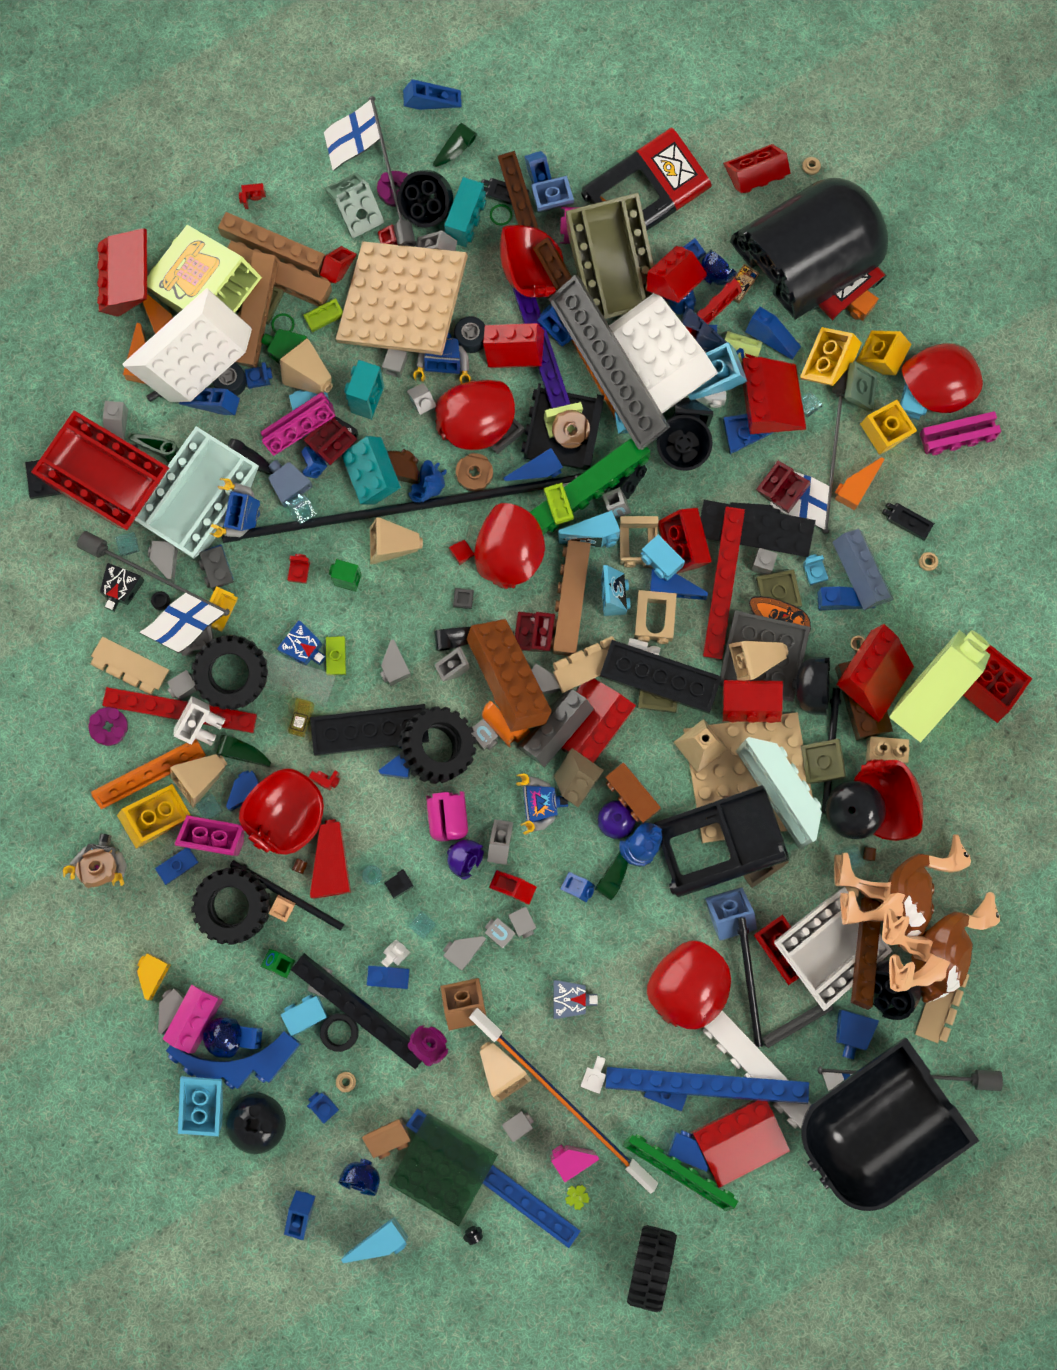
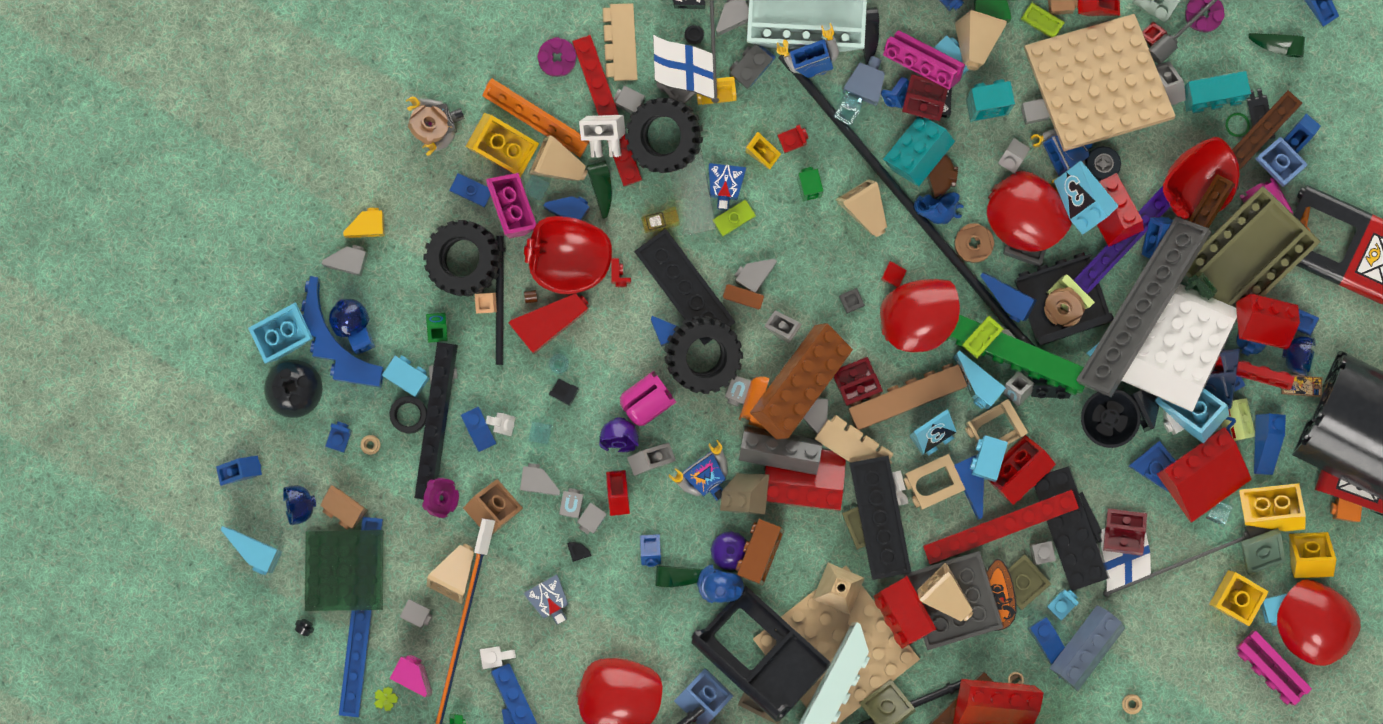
camera: 60 degrees right, 5 degrees up
dark pink slope [163,984,223,1053] -> none
black cylinder [397,170,453,228] -> none
black piece [434,626,471,651] -> none
black cylinder [792,657,830,715] -> none
orange slope [835,457,885,510] -> none
black hinge [882,503,935,541] -> none
none -> black tile [567,542,592,562]
none -> dark orange slope [723,284,764,310]
none -> yellow slope [745,132,781,169]
none -> medium azure slope [1054,161,1118,235]
none -> clear green bracket [1184,273,1218,300]

